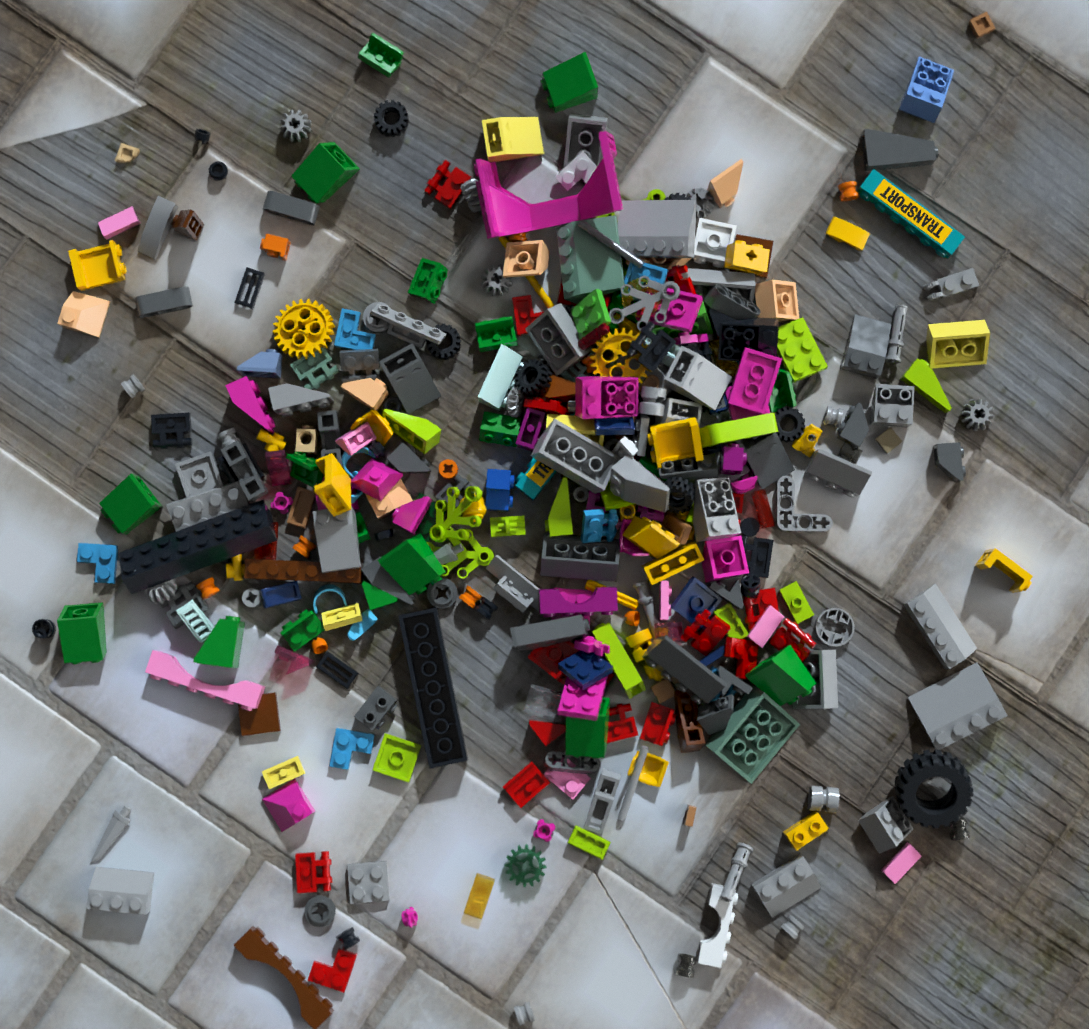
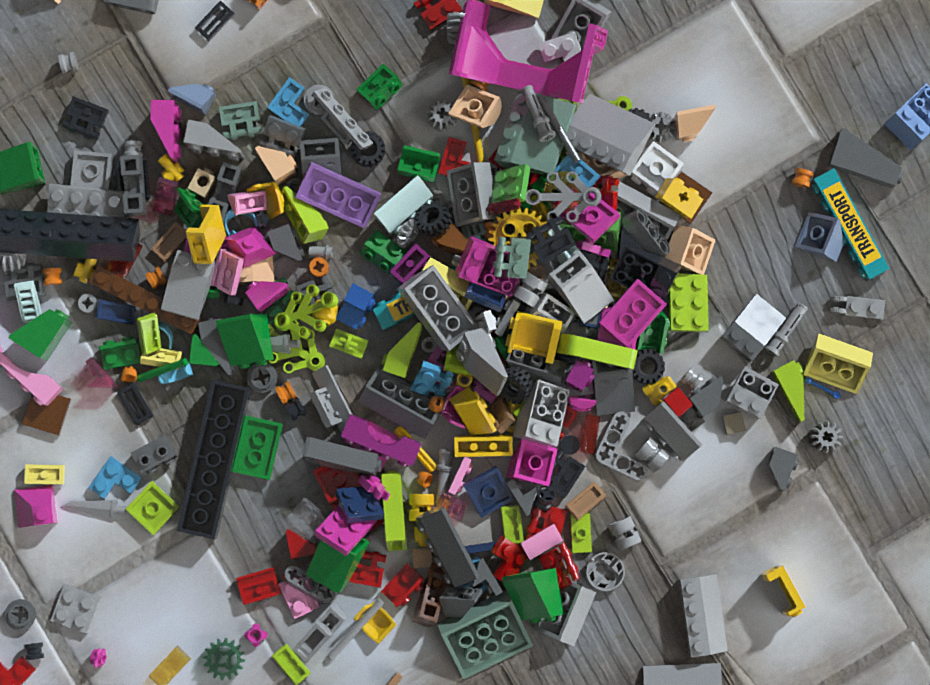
camera: 25 degrees right, 0 degrees up
dark pink plate [271,492,293,514] -> none
yellow gear [272,299,335,359] -> none
red plate [295,851,332,893] -> none
red plate [523,397,571,415] -> none
red plate [681,609,731,656] -> none
yellow slope [825,217,870,251] -> none
none -> light grey bar [61,500,127,519]
none -> lime plate [137,313,162,355]
none -> green bar [137,358,188,382]
none -> bright pink plate [211,249,244,295]
none -> green plate [232,415,283,480]
none -> medium lavender plate [295,162,381,228]
none -> light grey pin [309,245,333,260]
none -> orange hinge [428,395,445,412]
none -> sand green plate [493,237,531,279]
none -> light grey pin [521,85,556,142]
none -> medium nougat tile [565,482,607,521]
none -> light grey wheel [608,516,642,551]
none -> light grey wheel [635,437,671,473]
none -> red panel [663,387,693,417]
none -> sand blue slope [795,212,843,262]
none -> blue hinge [804,376,841,399]

